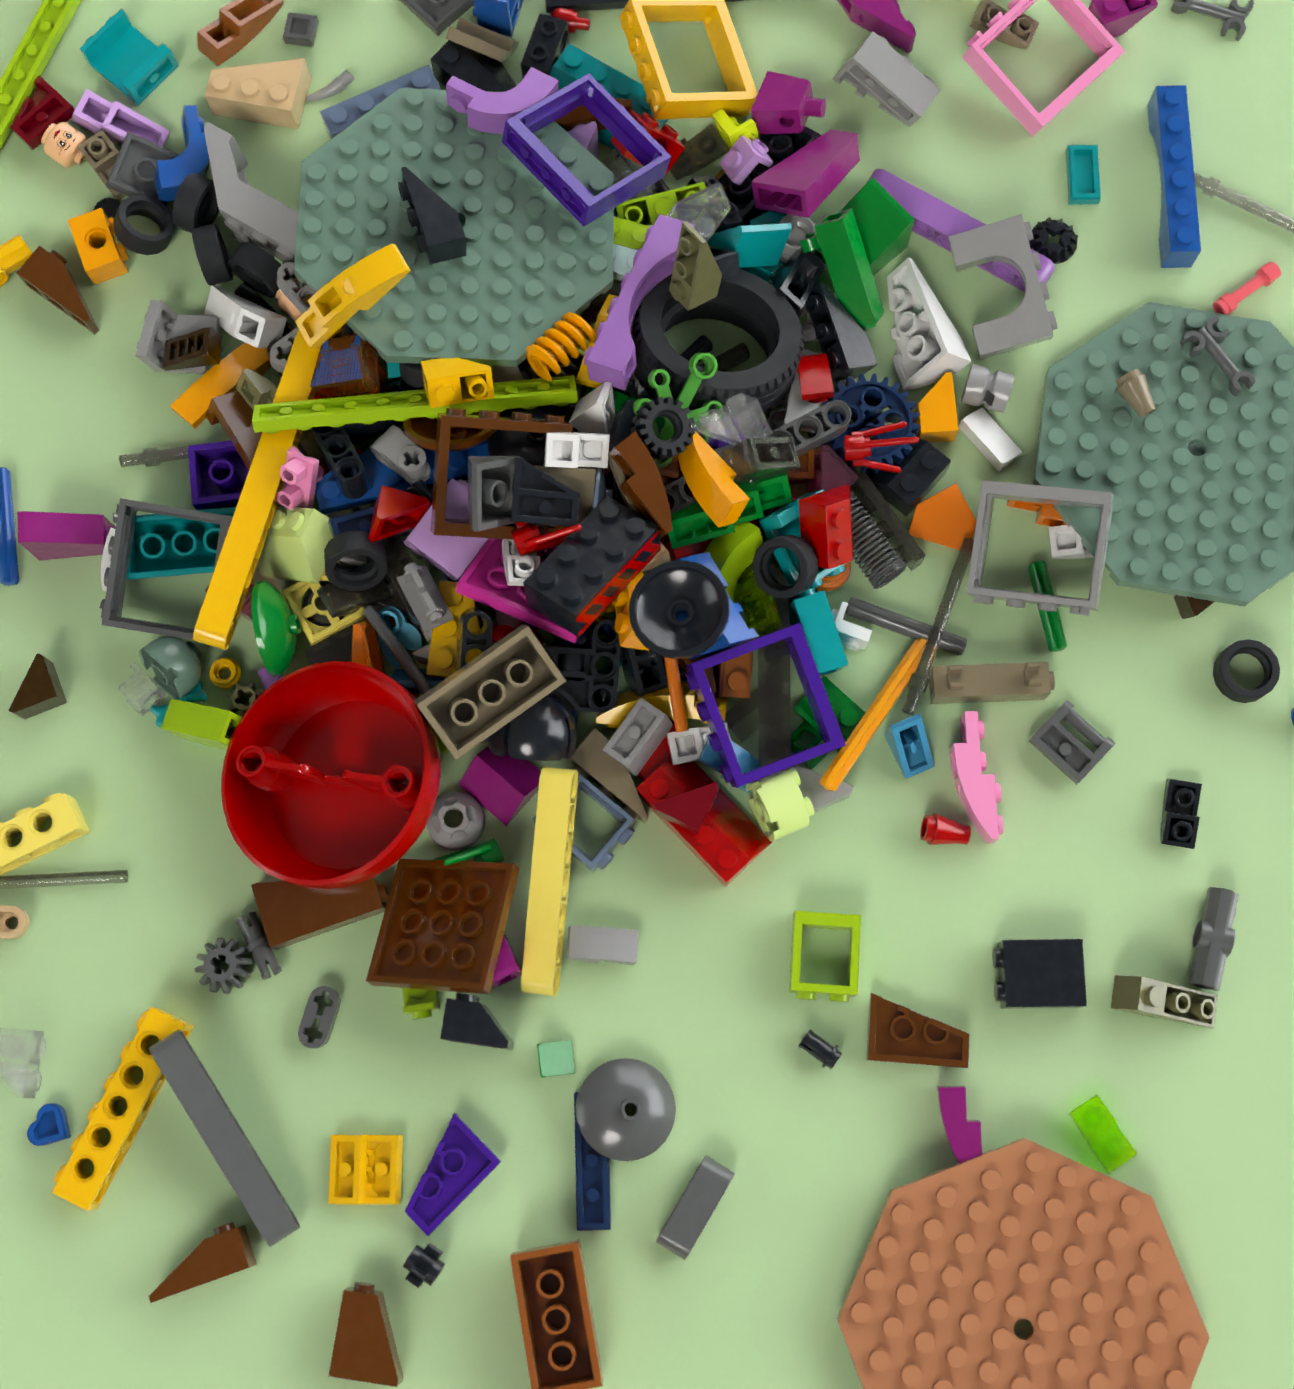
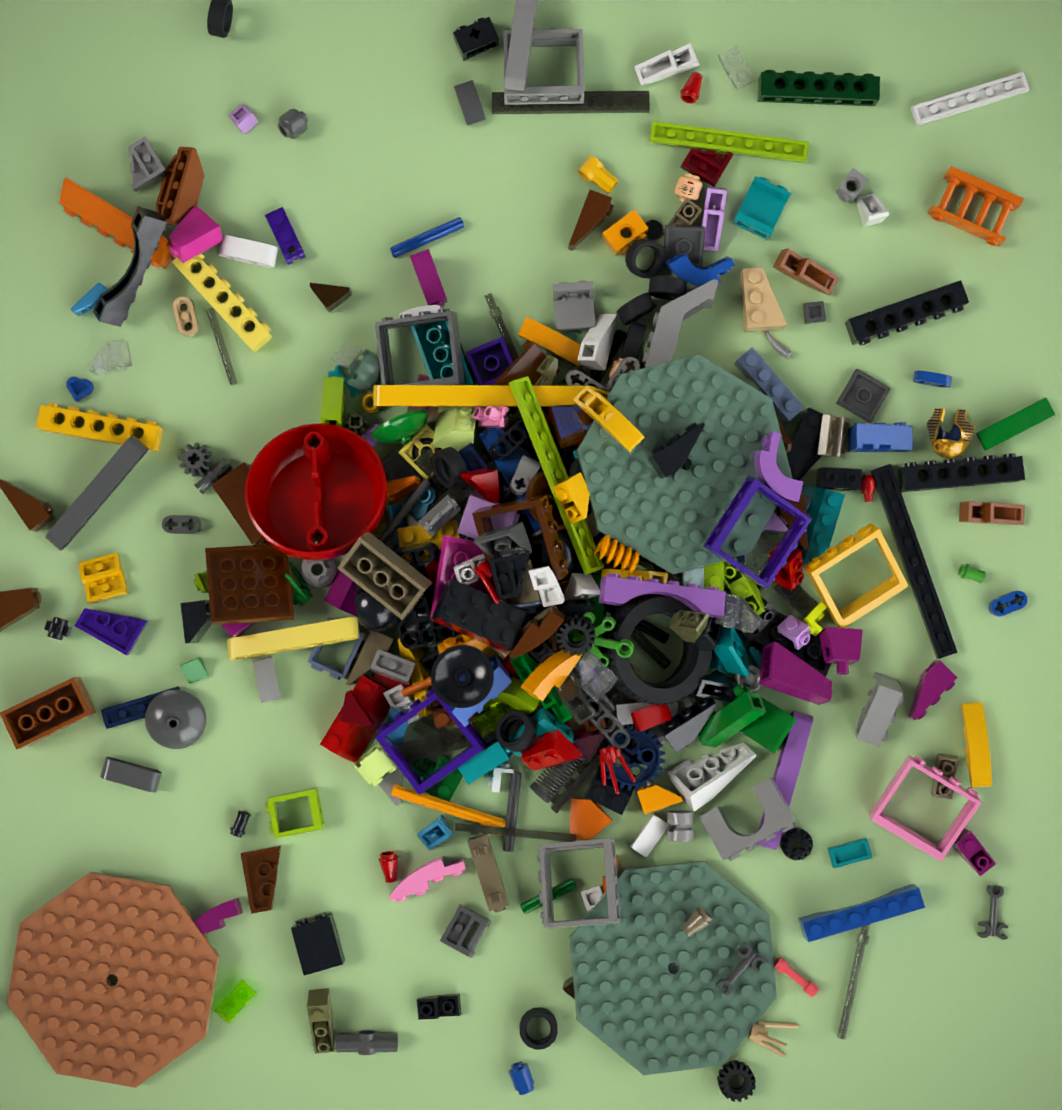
camera: 65 degrees right, 10 degrees up
dark brown slope [162,327,222,371] -> none

